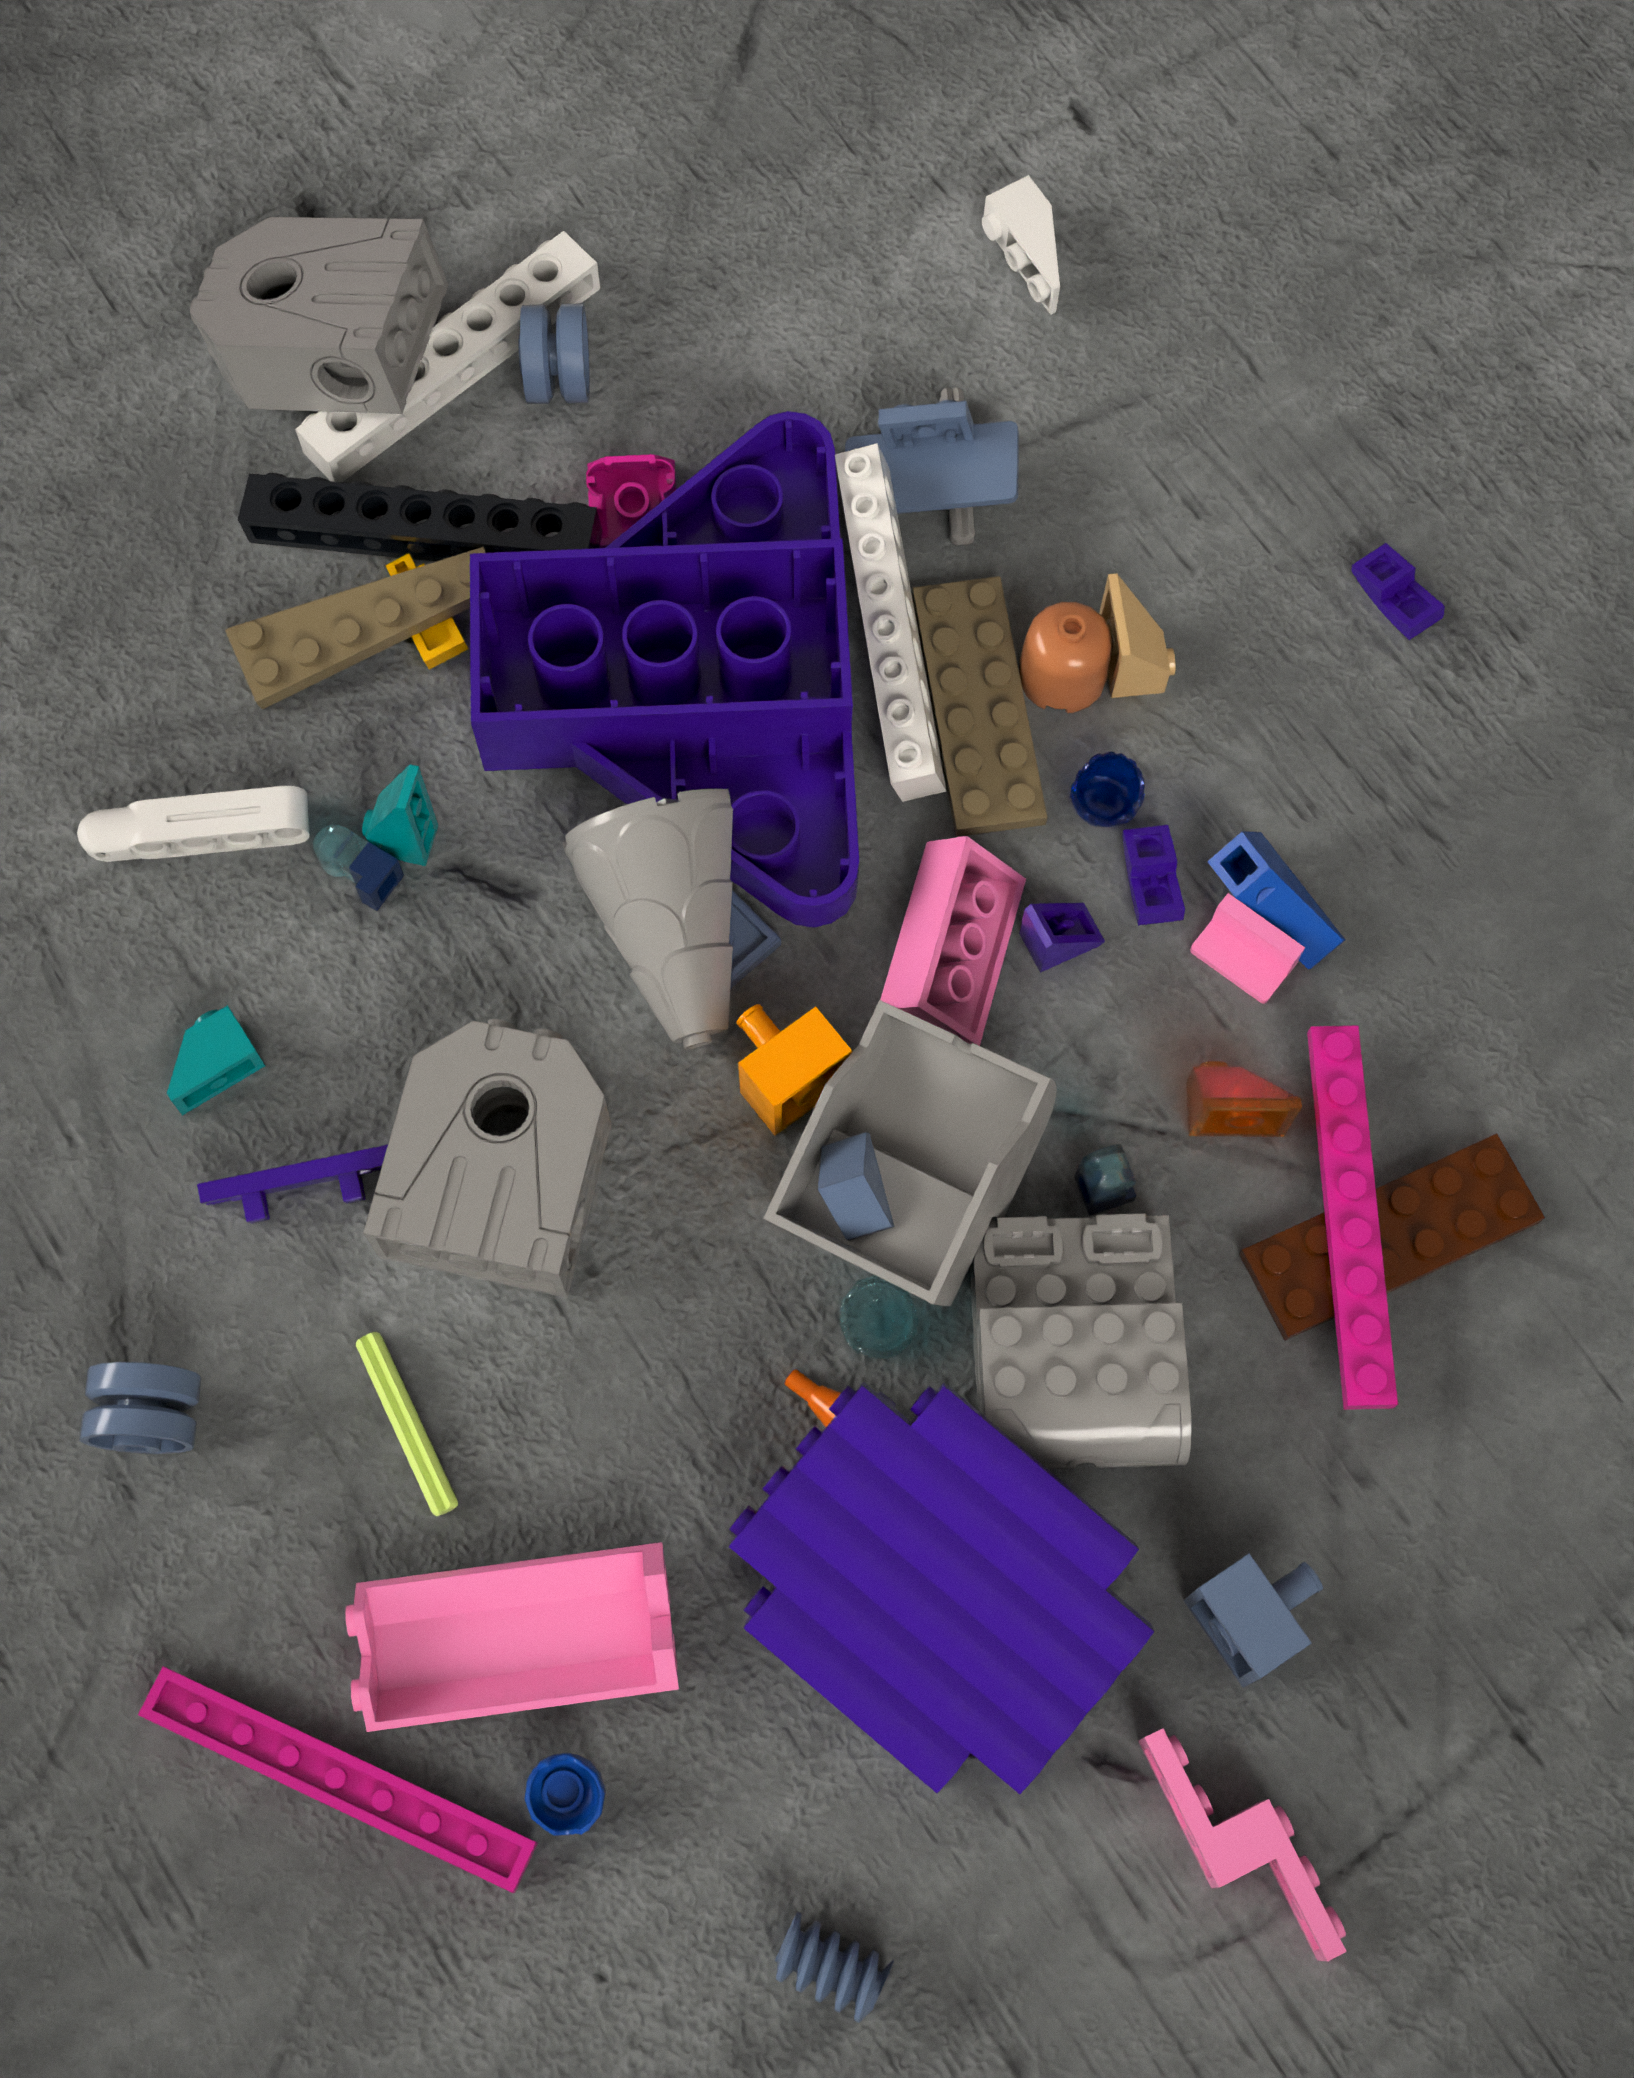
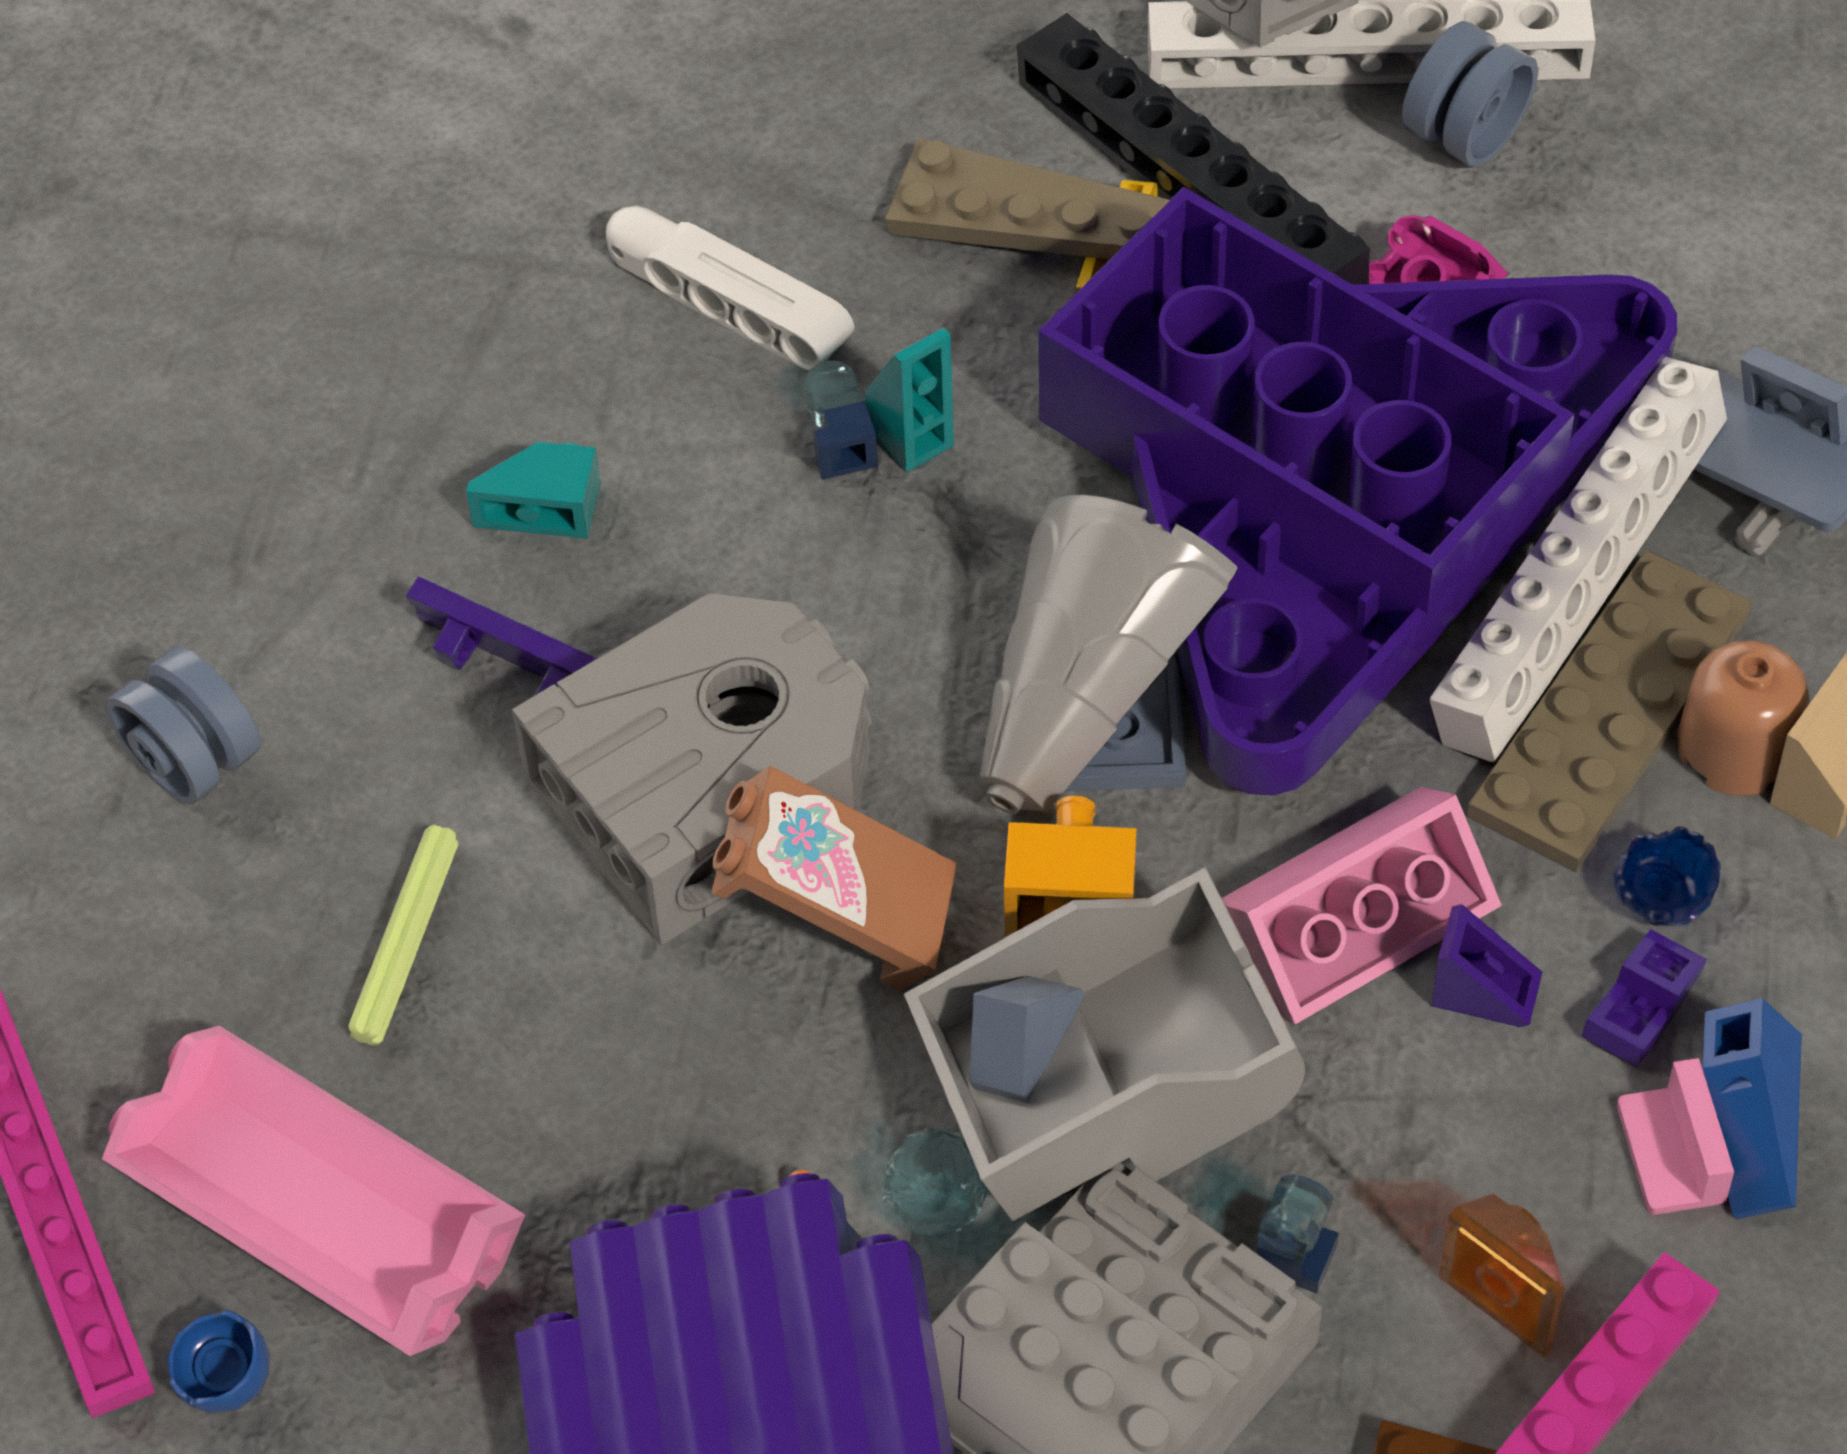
camera: 45 degrees right, 15 degrees down
none -> nougat panel [712,765,957,991]

